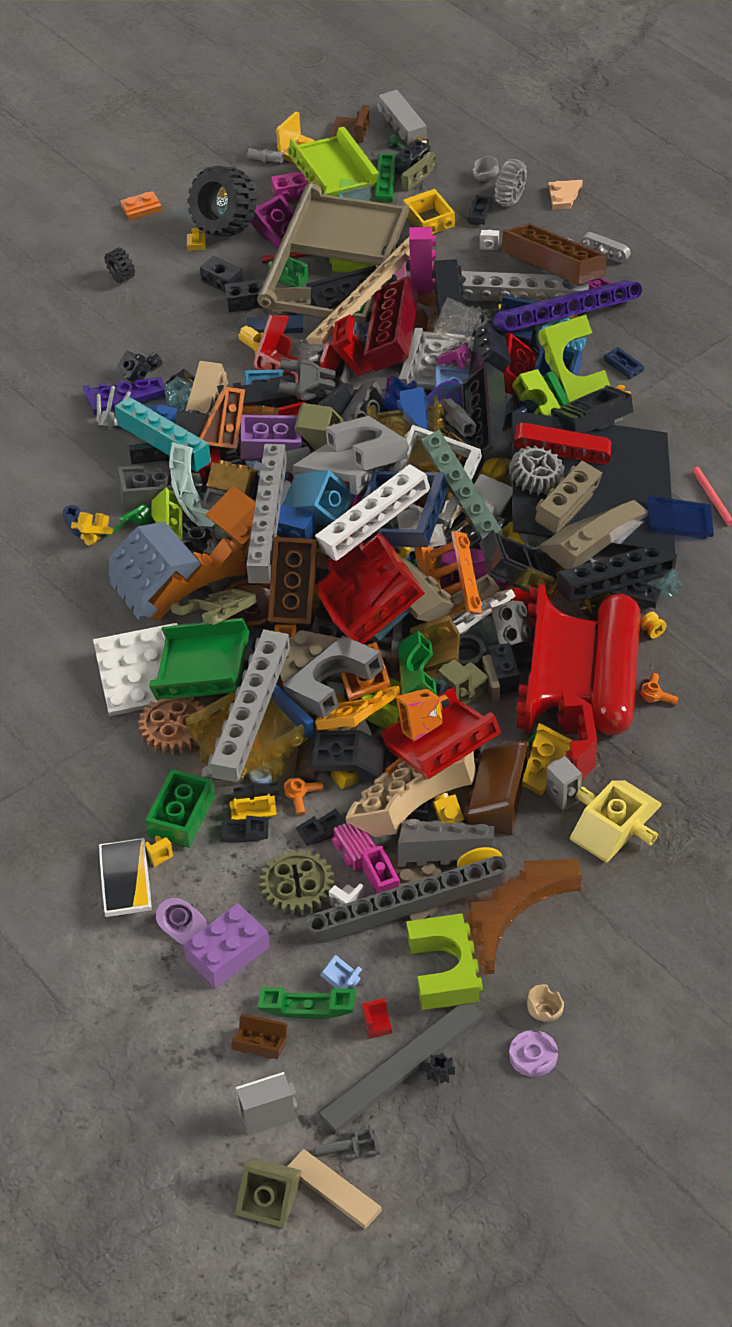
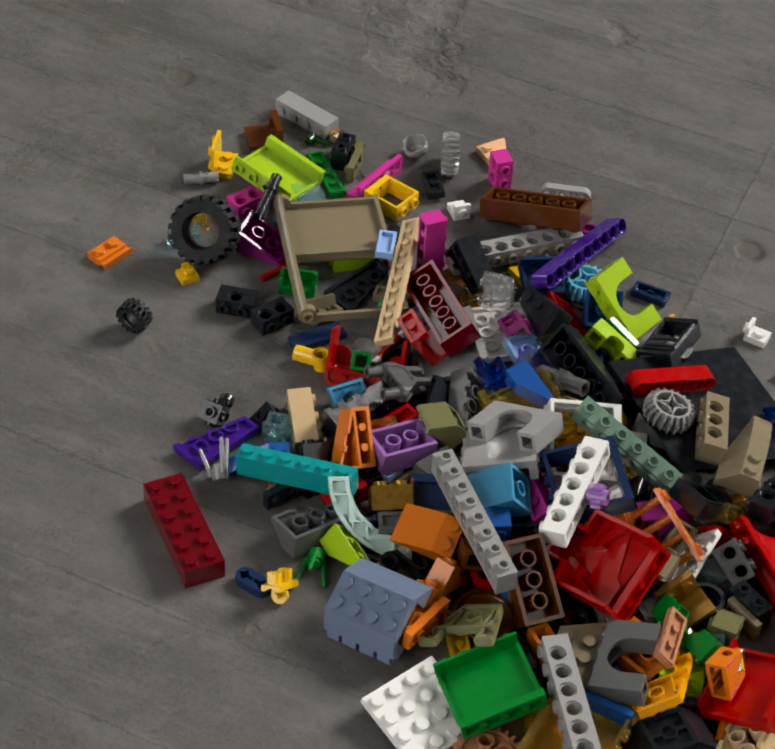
camera: 30 degrees left, 5 degrees down
none -> dark red brick [143,473,225,589]
none -> black pin [254,173,282,221]
none -> dark pink fence [347,154,402,198]
none -> green brick [350,350,372,371]
none -> light blue tile [375,229,397,260]
none -> orange wing [401,595,450,650]
none -> dark pink brick [488,149,514,188]
none -> medium lavender gear [585,483,610,510]
none -> nougat tile [653,606,687,670]
none -> white bracket [742,317,772,349]

